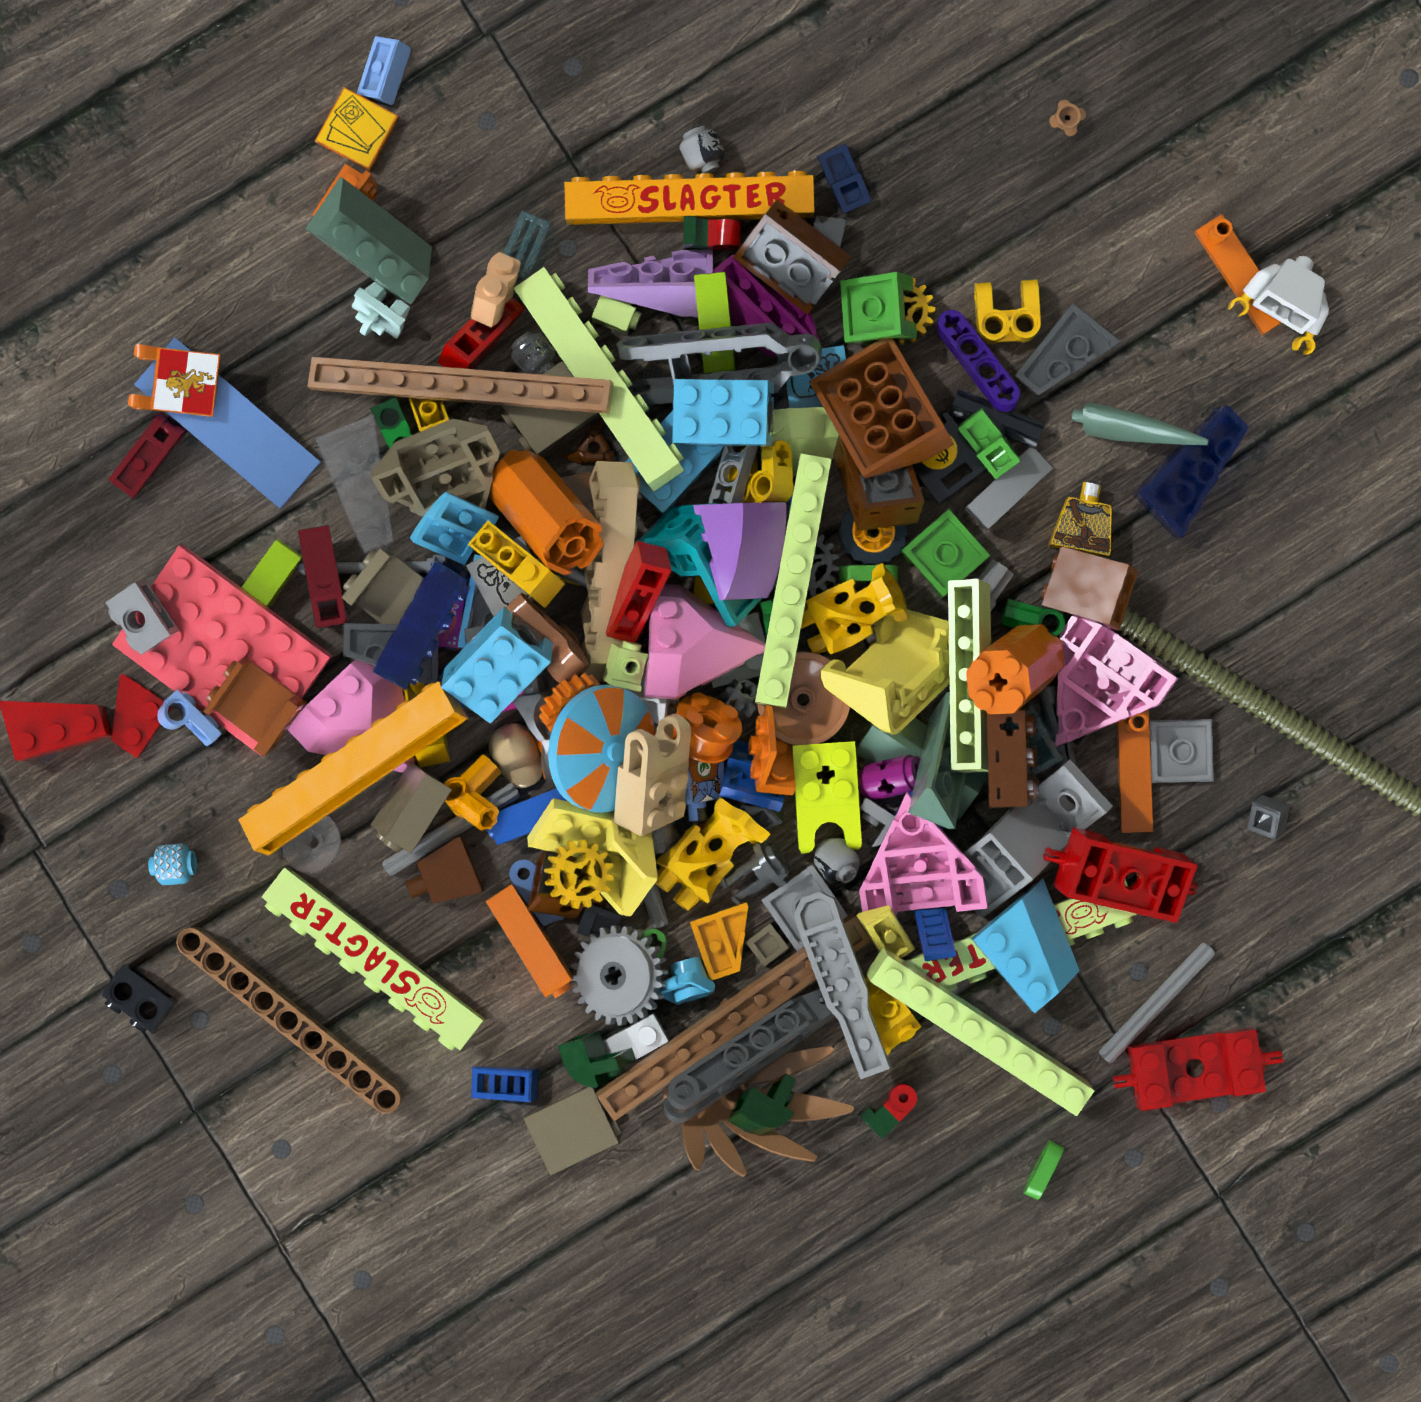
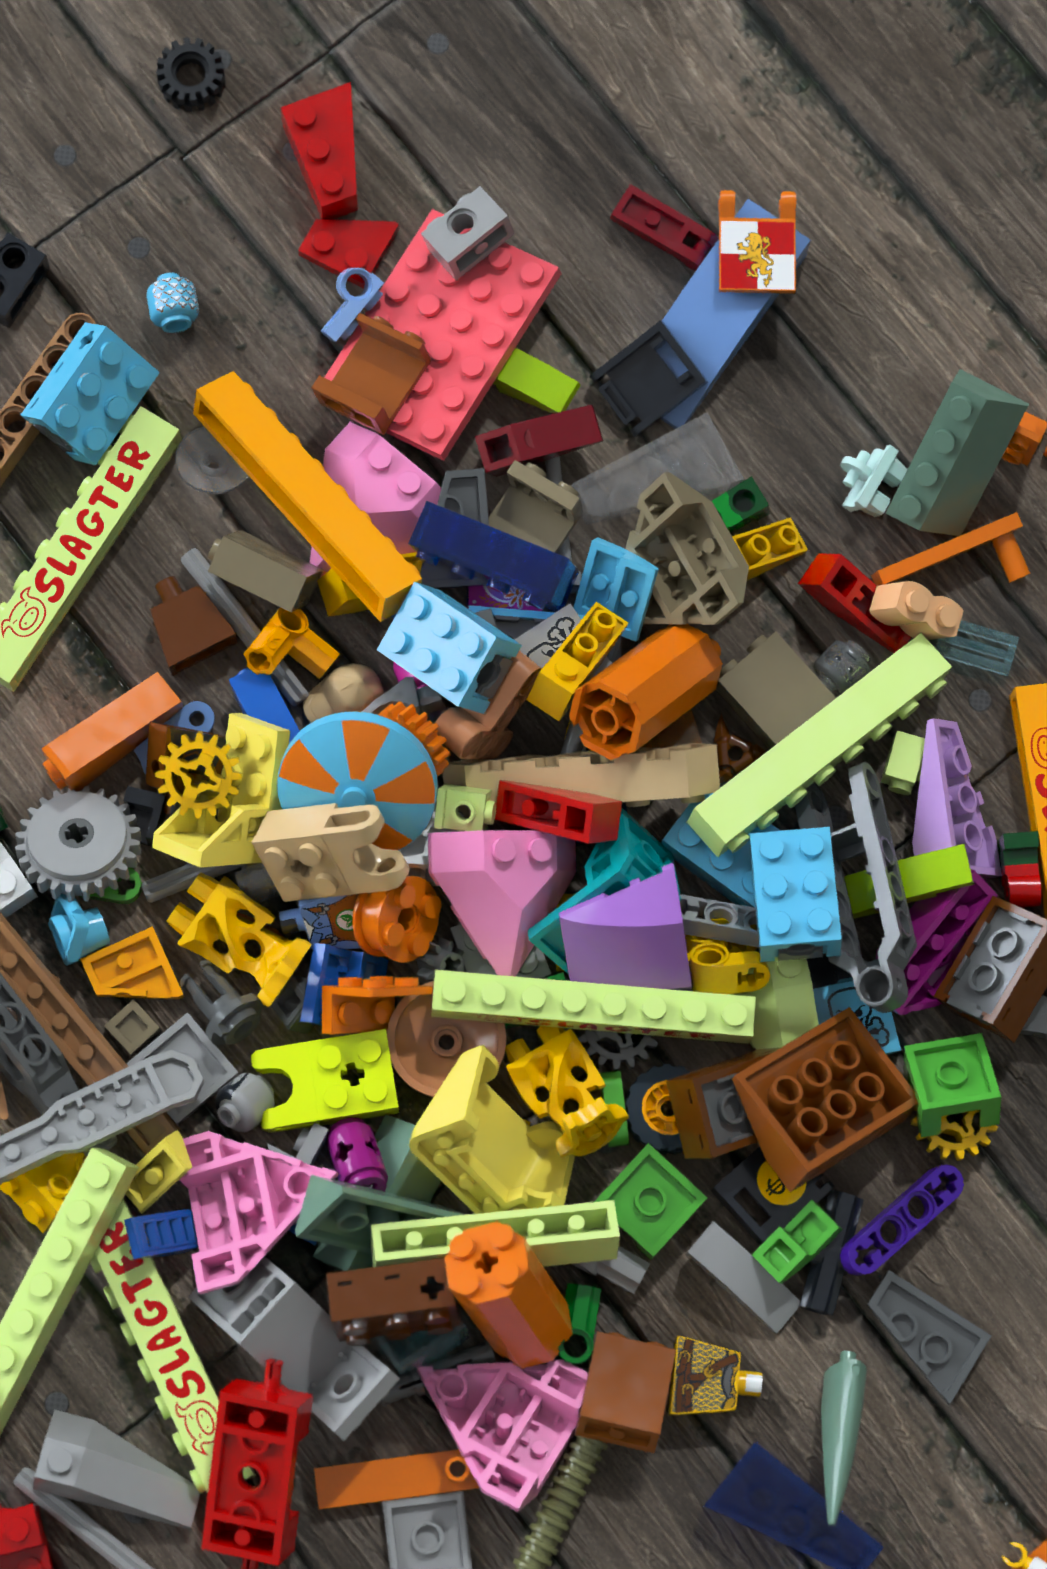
camera: 75 degrees right, 10 degrees down
medium nougat plate [307,357,614,414] -> none
medium azure wedge [970,878,1080,1013] -> none
yellow piece [974,279,1041,345] -> none
none -> medium azure piece [21,322,160,465]
none -> light grey wedge [32,1410,200,1530]
none -> black container [589,320,708,438]
none -> orange piece [871,512,1031,586]

